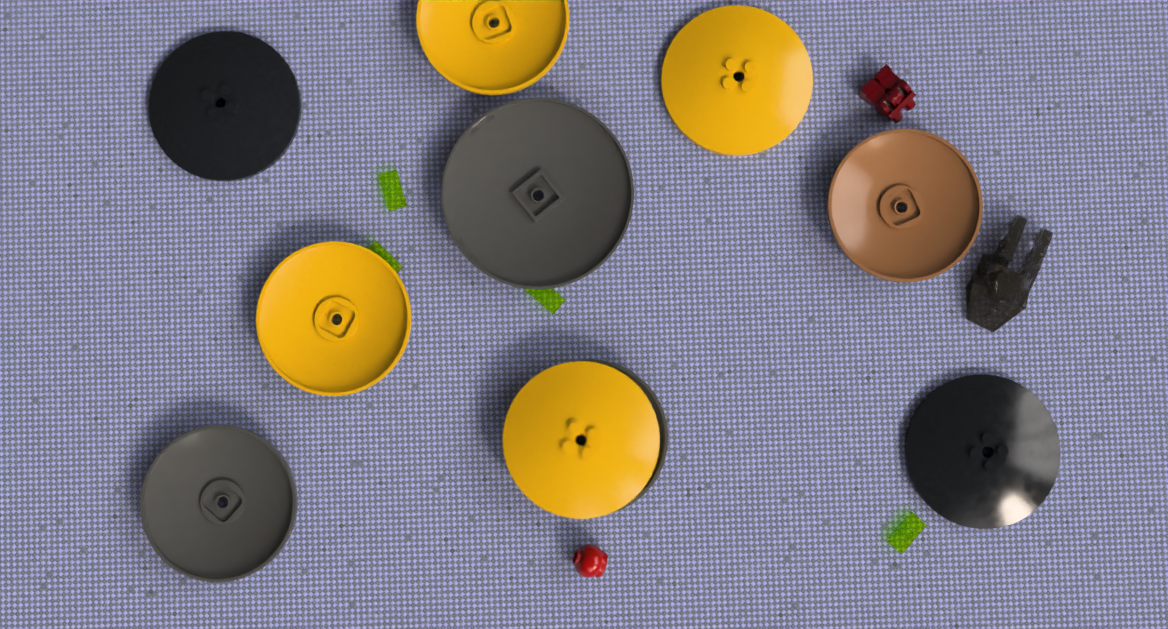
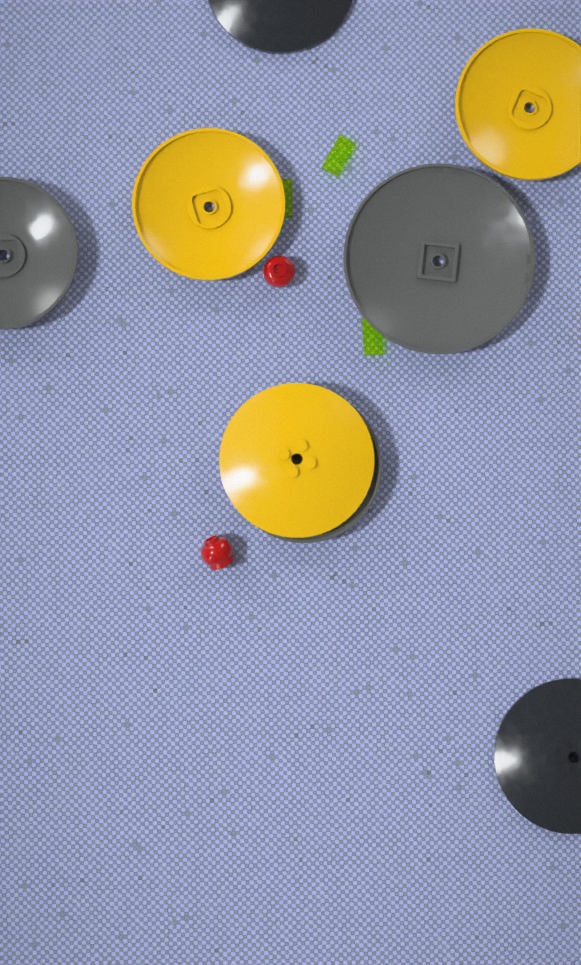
camera: 40 degrees right, 0 degrees up
clear neon green plate [886,512,927,554] -> none
none -> red piece [263,255,296,288]

